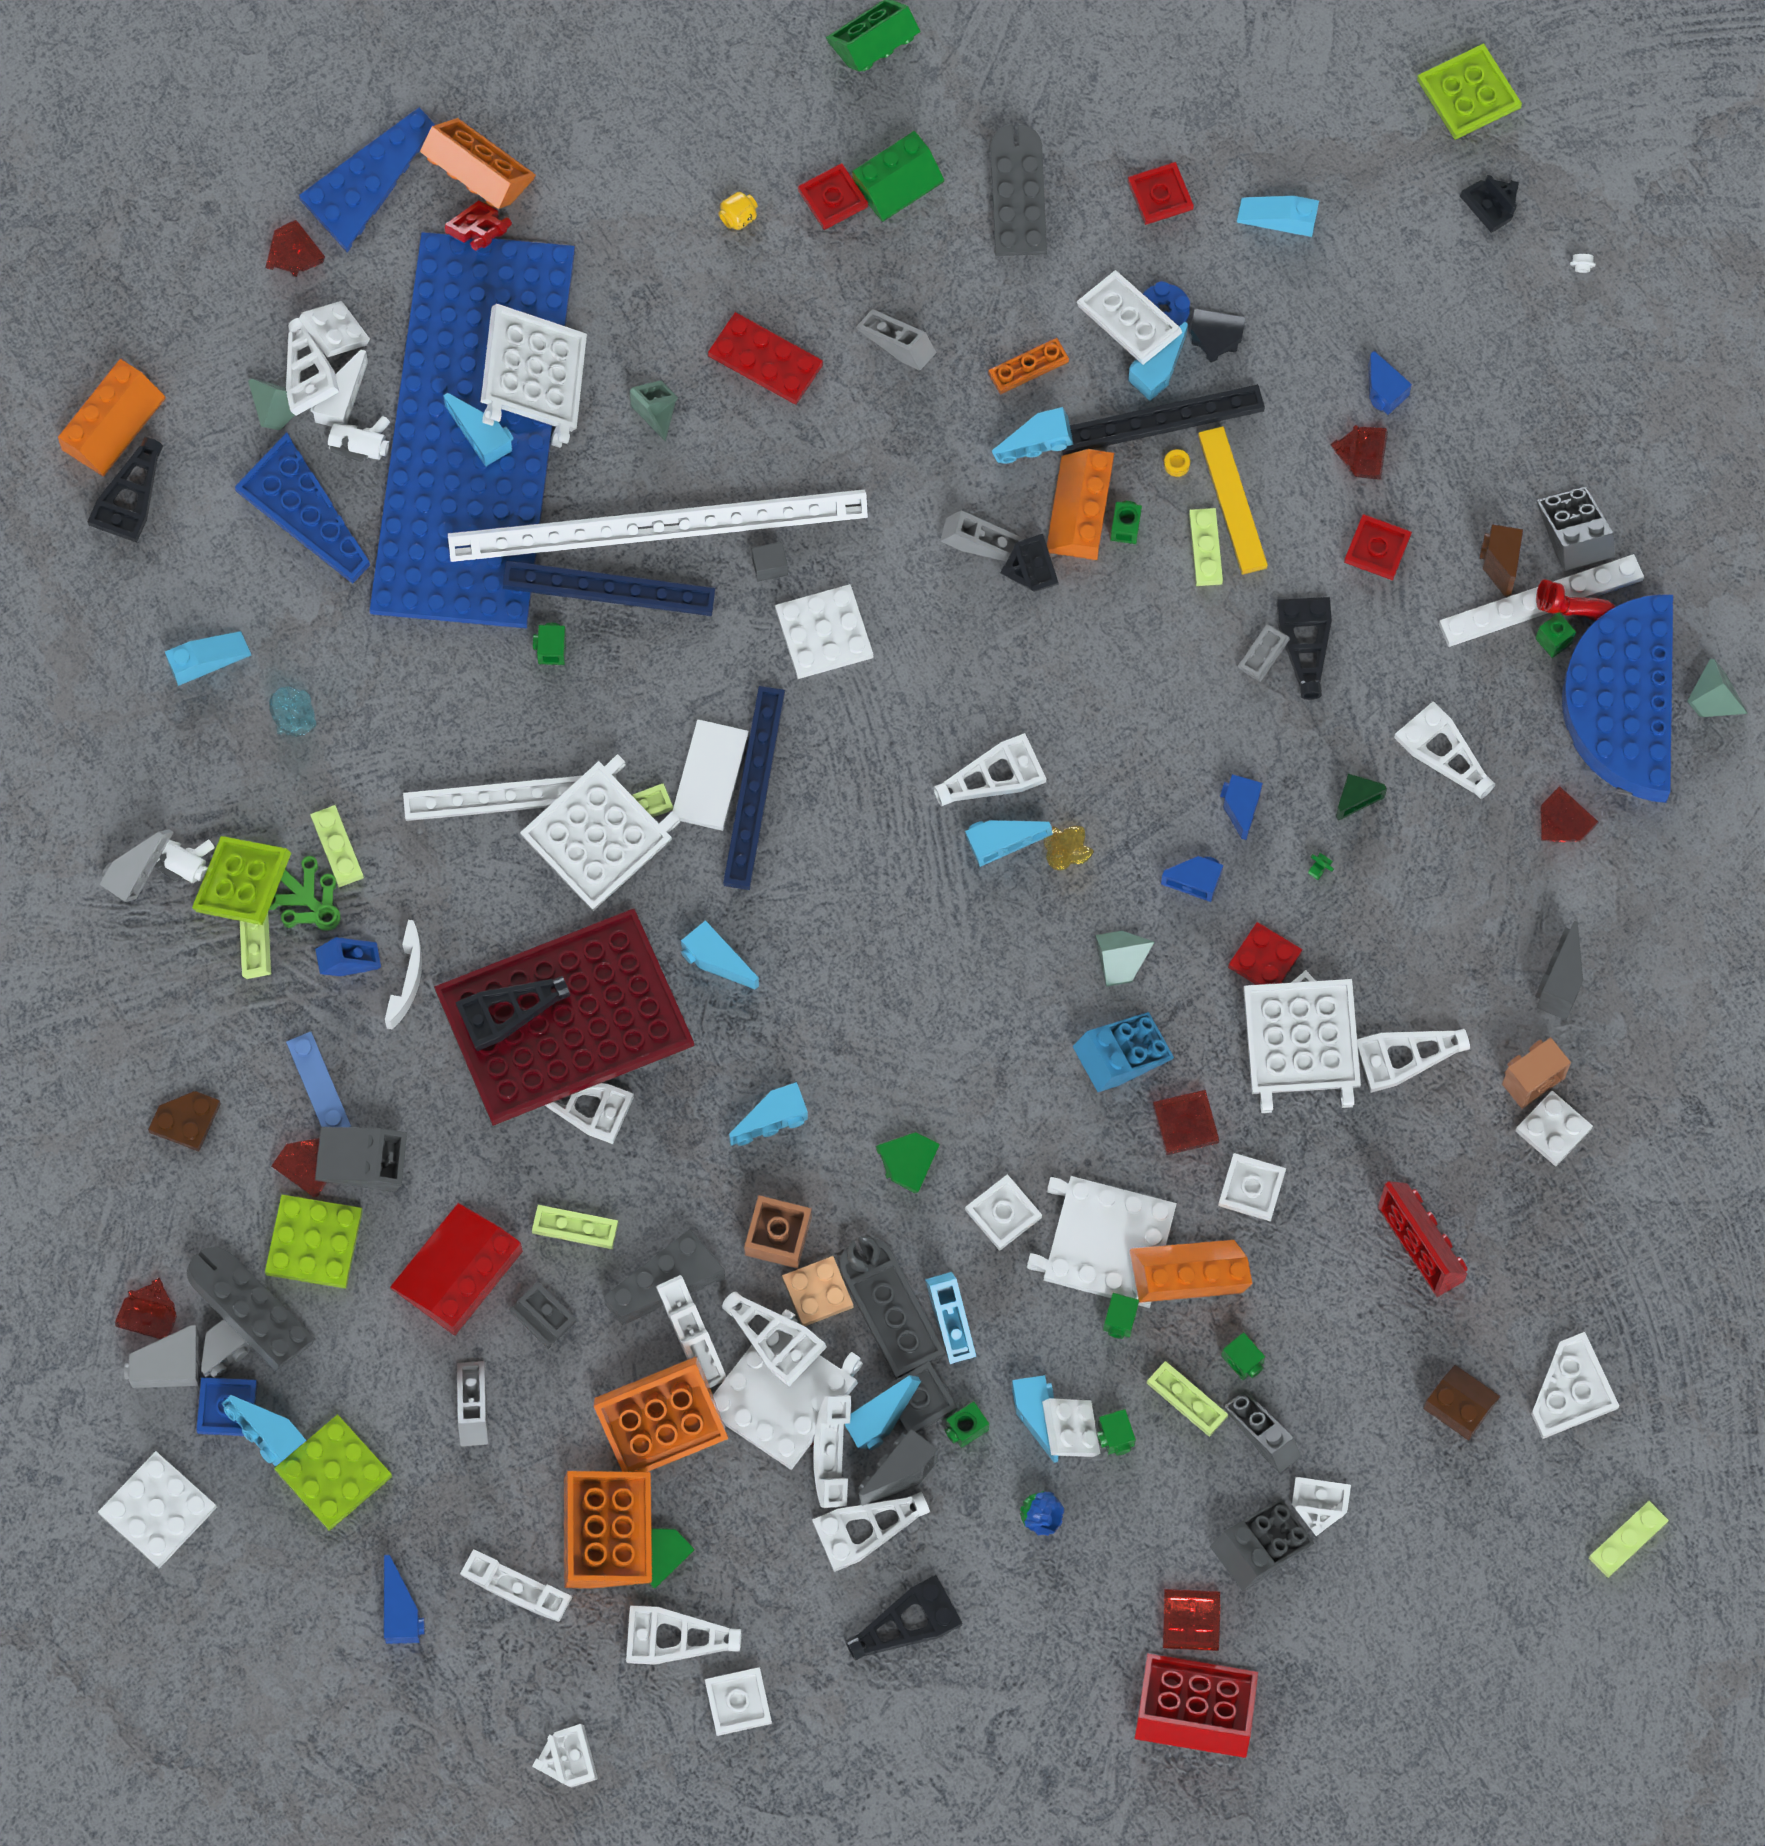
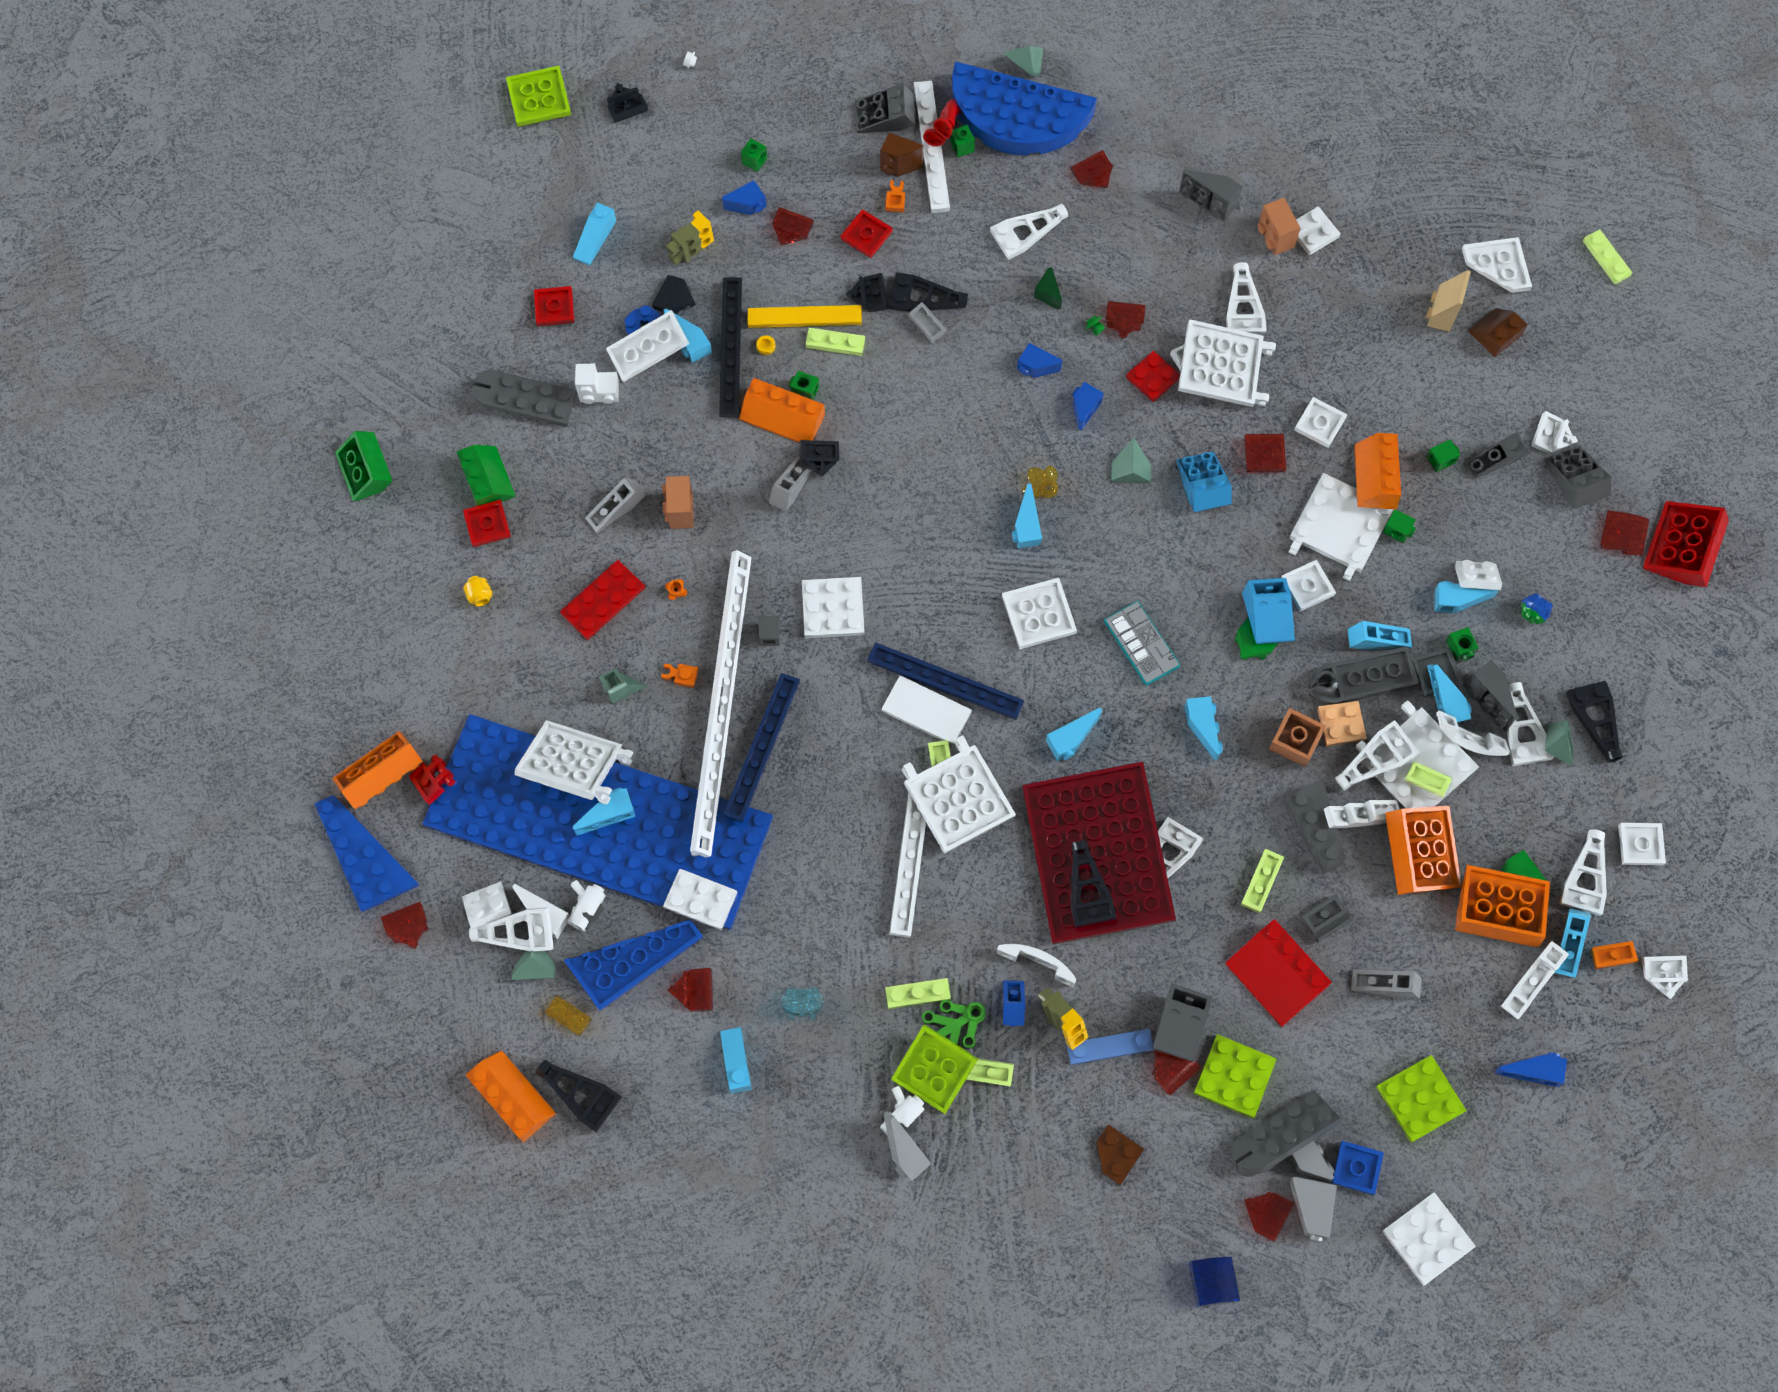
camera: 75 degrees left, 0 degrees up
medium azure slope [221,1395,306,1467] -> none
green brick [533,622,566,665] -> none
white plate [934,733,1046,806] -> none
orange tile [988,338,1069,395] -> none
medium azure slope [992,407,1073,464] -> none
green brick [1097,1409,1136,1456] -> none
yellowish green plate [1147,1361,1228,1437] -> none
red slope [1378,1181,1468,1297] -> none
none -> clear yellow plate [544,995,592,1037]
none -> white brick [575,364,619,404]
none -> orange plate [661,664,699,688]
none -> nougat brick [662,476,694,529]
none -> white plate [663,869,738,930]
none -> orange plate [665,579,687,600]
none -> olive hips [666,210,714,265]
none -> clear red slope [667,968,713,1012]
none -> green brick [741,138,768,172]
none -> black slope [846,273,888,312]
none -> orange plate [885,180,905,212]
none -> white plate [1002,578,1077,649]
none -> hips [1038,988,1089,1050]
none -> tile [1104,601,1180,686]
none -> clear red slope [1106,301,1146,339]
none -> clear blue slope [1188,1257,1240,1308]
none -> dark azure slope [1242,578,1295,644]
none -> yellowish green tile [1405,761,1452,798]
none -> tan slope [1426,270,1471,332]
none -> sand green slope [1545,721,1574,765]
none -> medium azure slope [1554,908,1591,978]
none -> orange plate [1590,941,1638,970]

